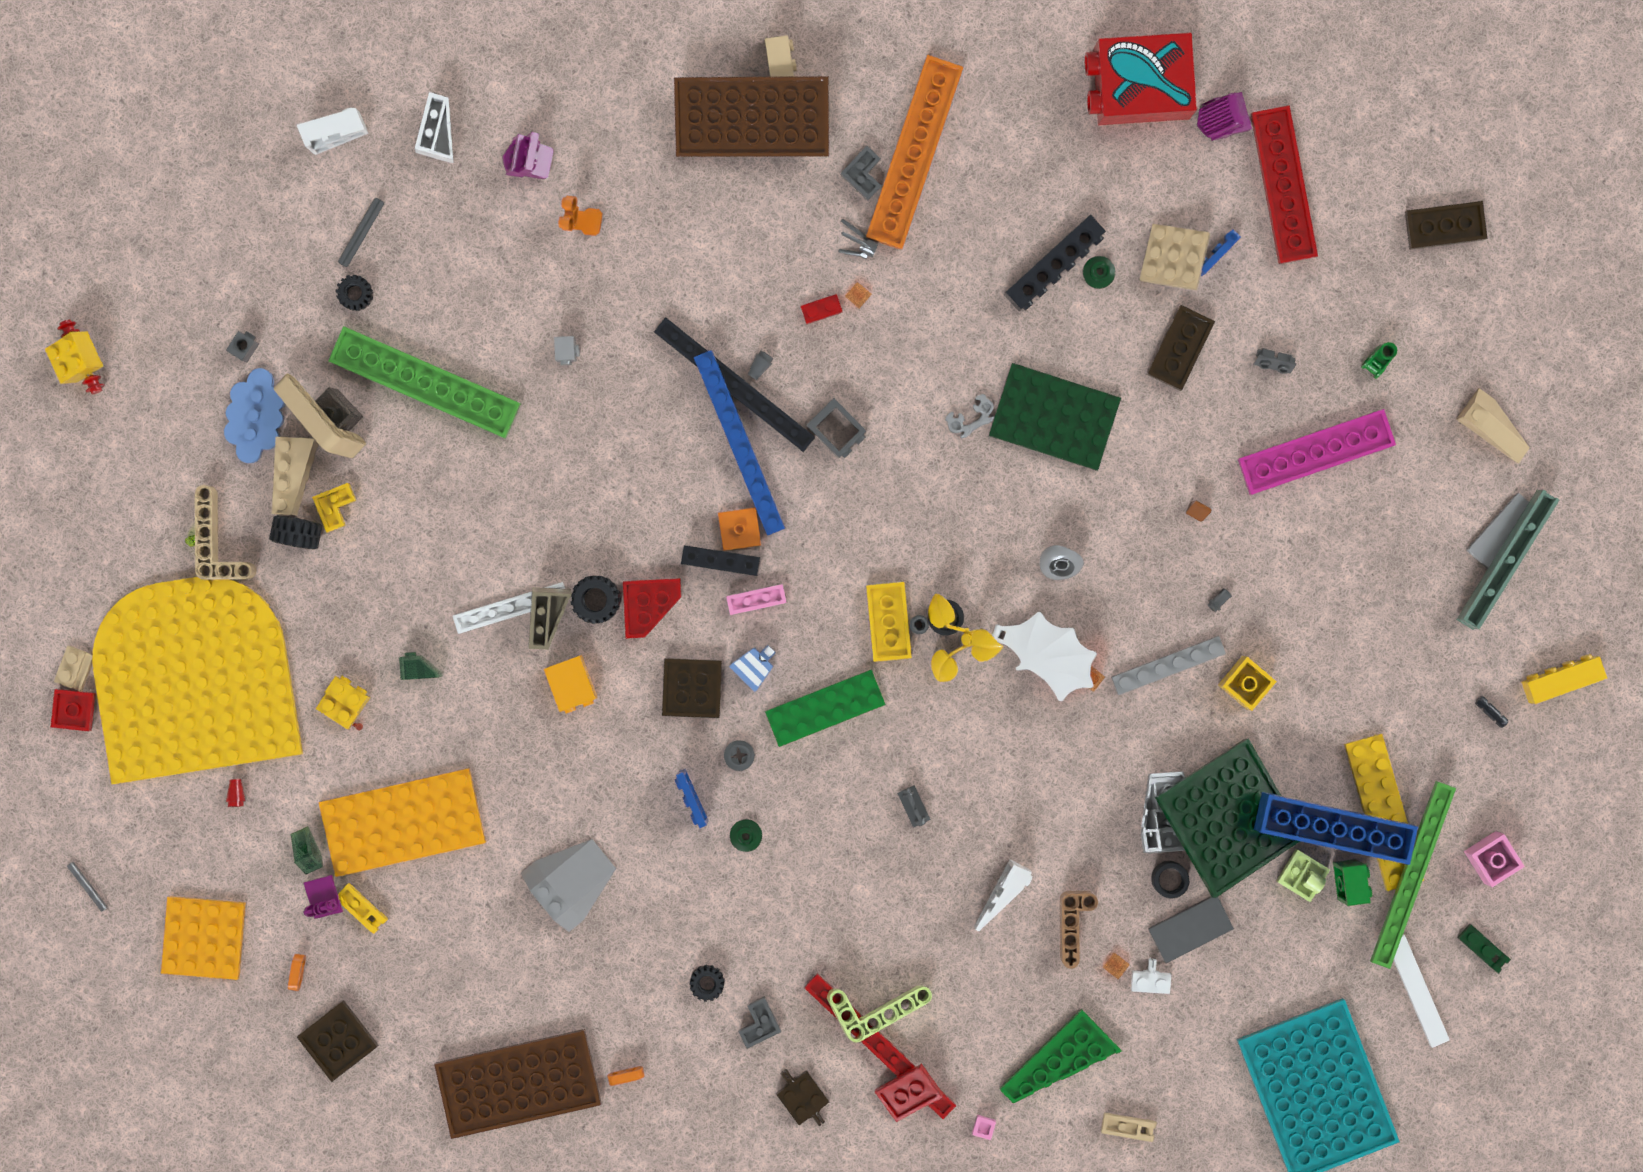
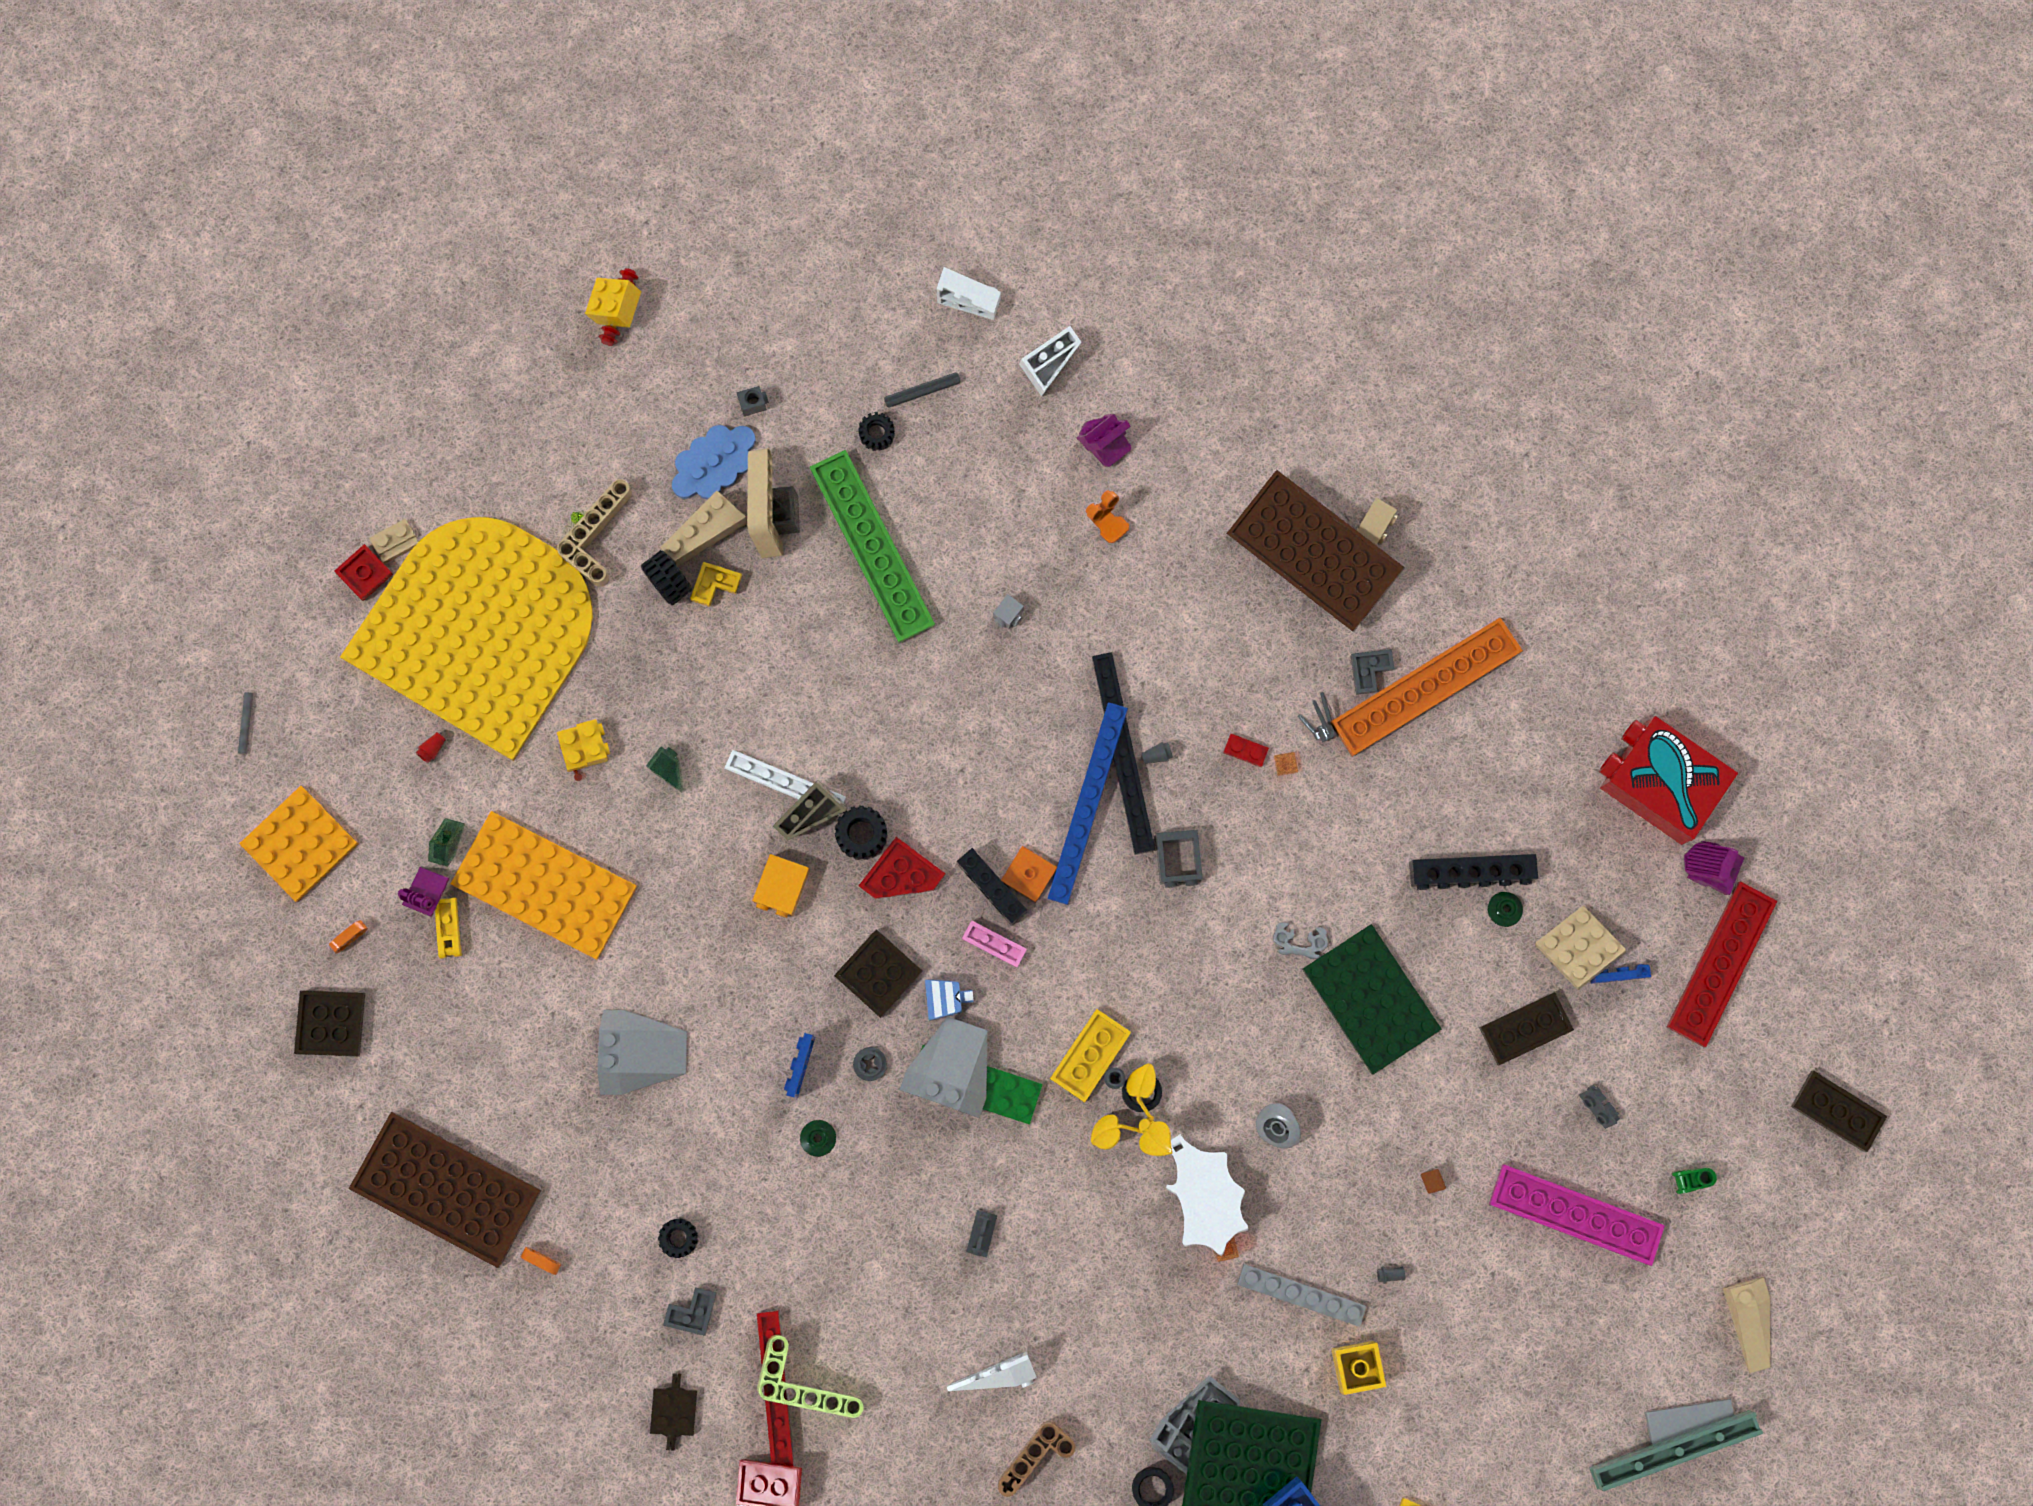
camera: 35 degrees right, 10 degrees down
none -> light grey wedge [899,1017,987,1118]

